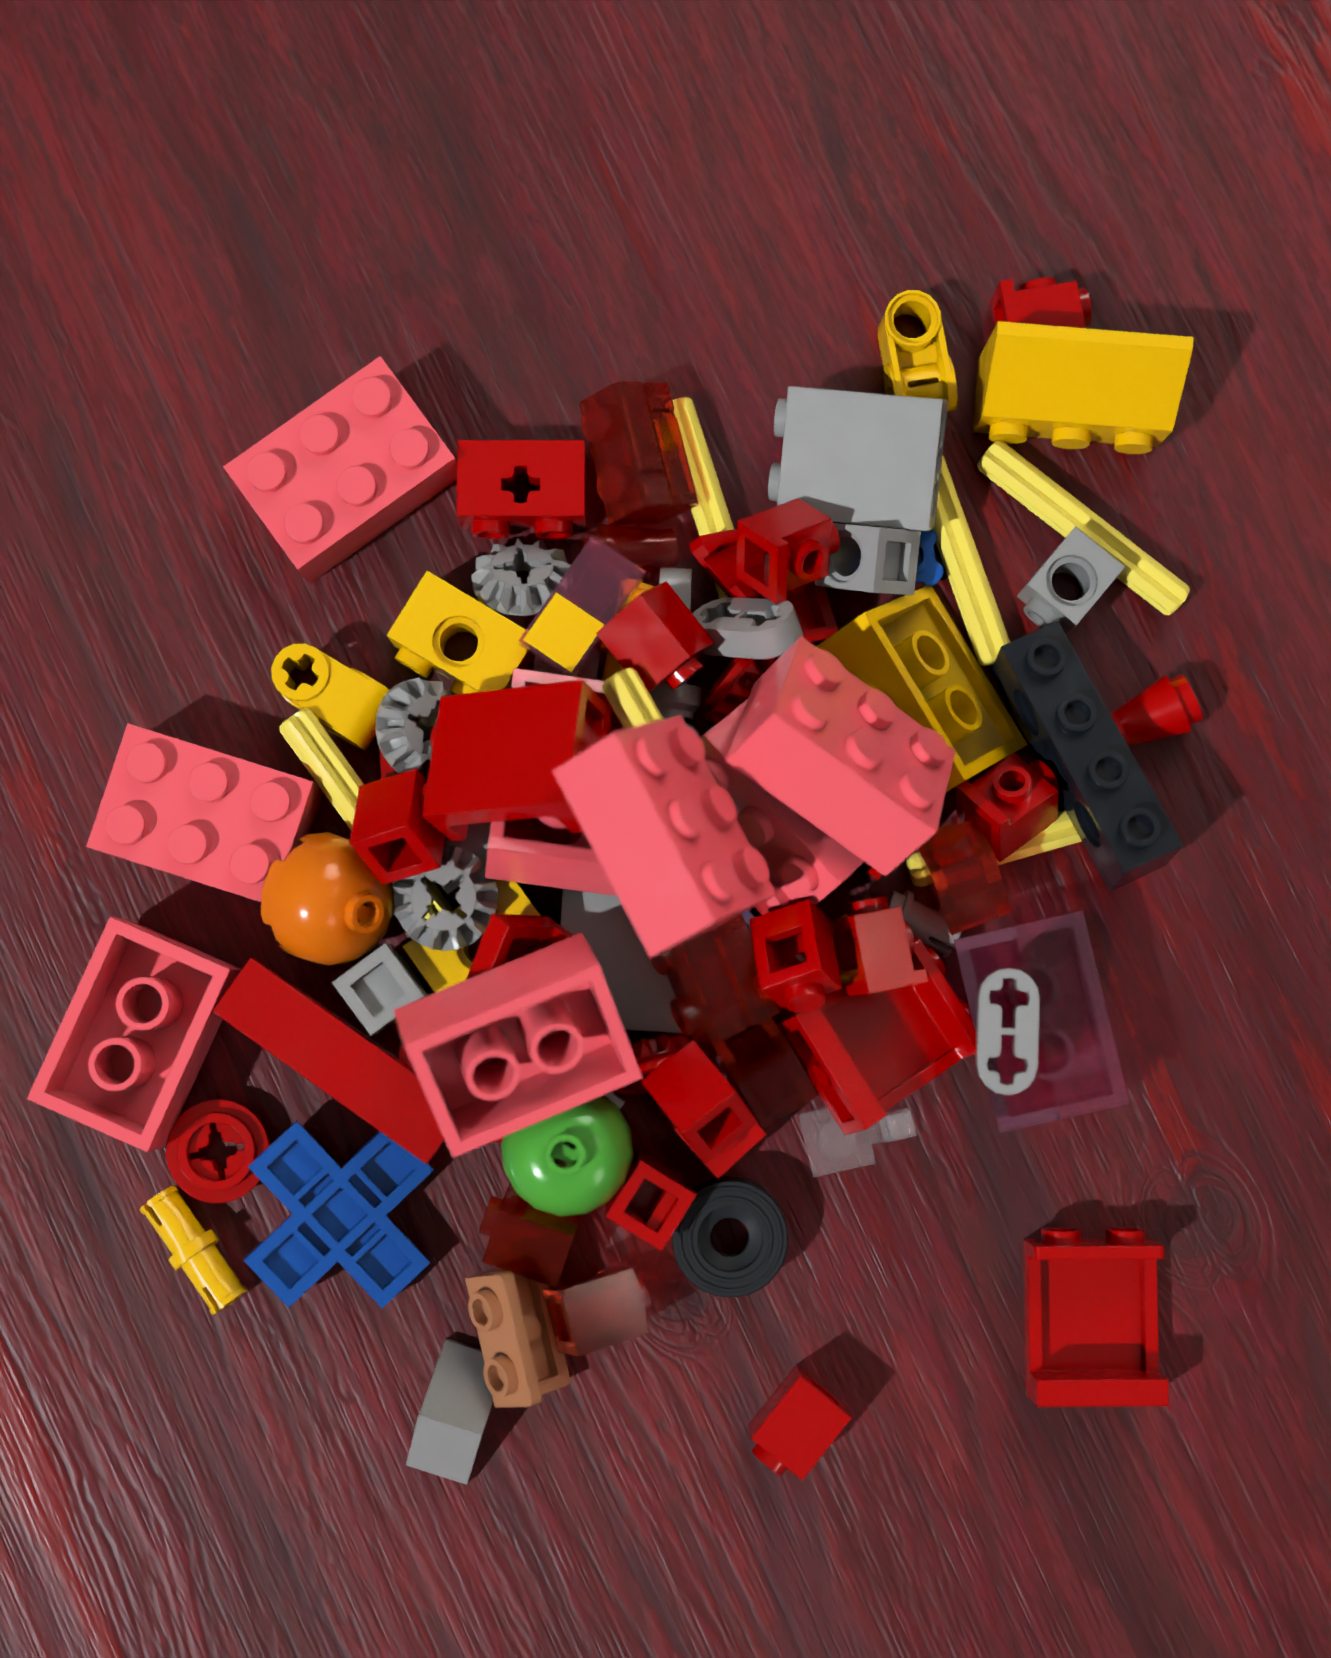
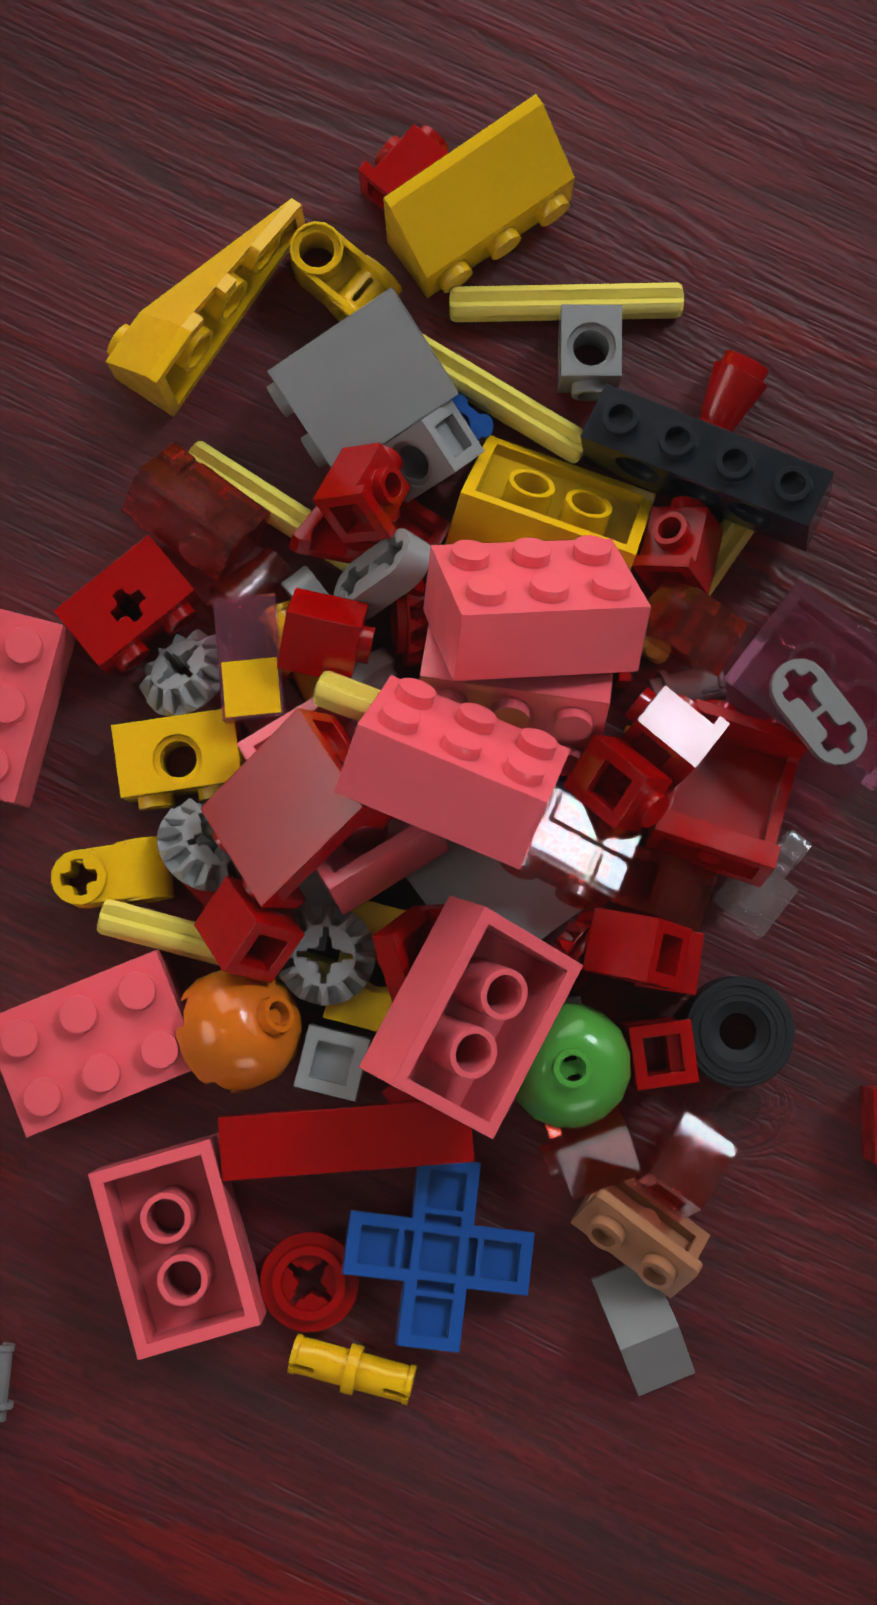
camera: 30 degrees left, 0 degrees up
none -> yellow wedge [106,198,305,417]

